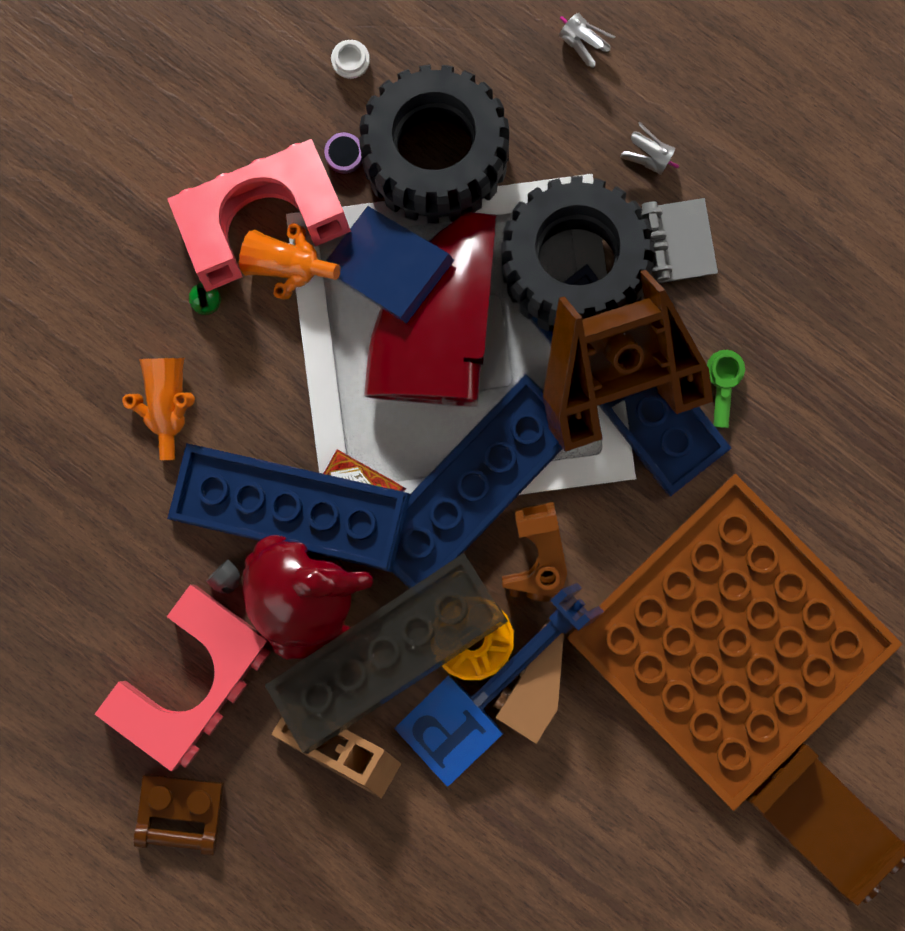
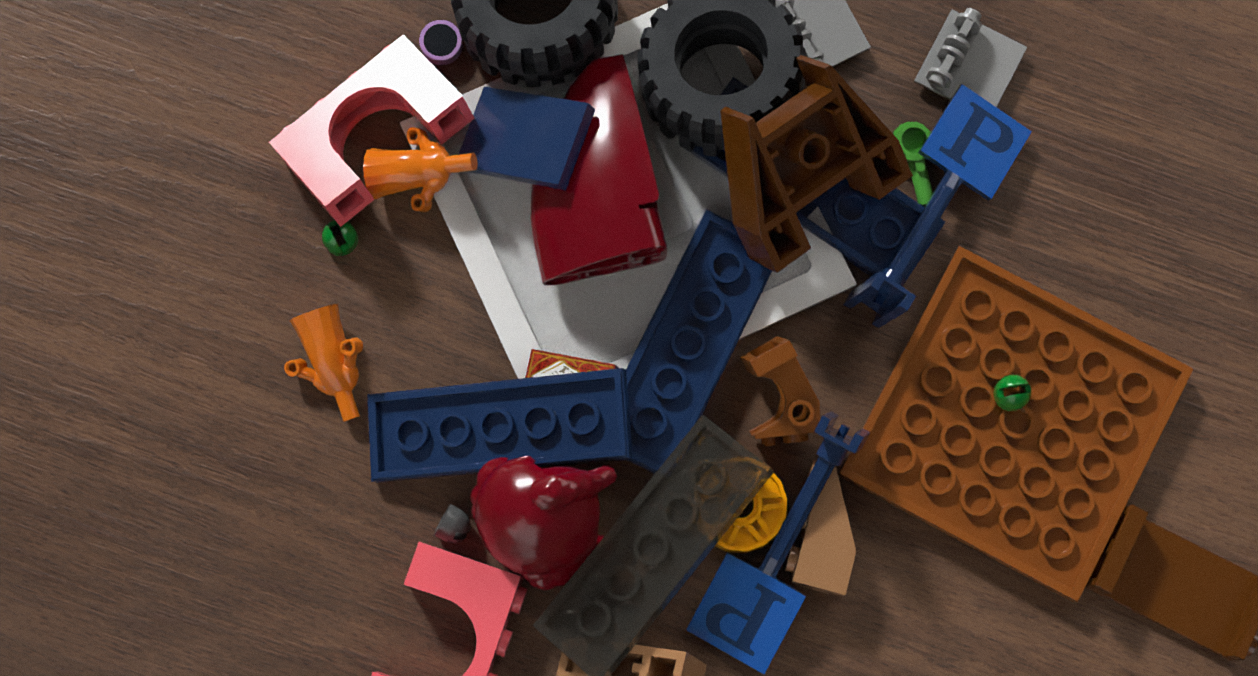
camera: 20 degrees left, 5 degrees down
none -> piece [843,84,1032,329]
none -> light grey hinge [914,8,1027,107]
none -> green hinge [993,374,1031,411]

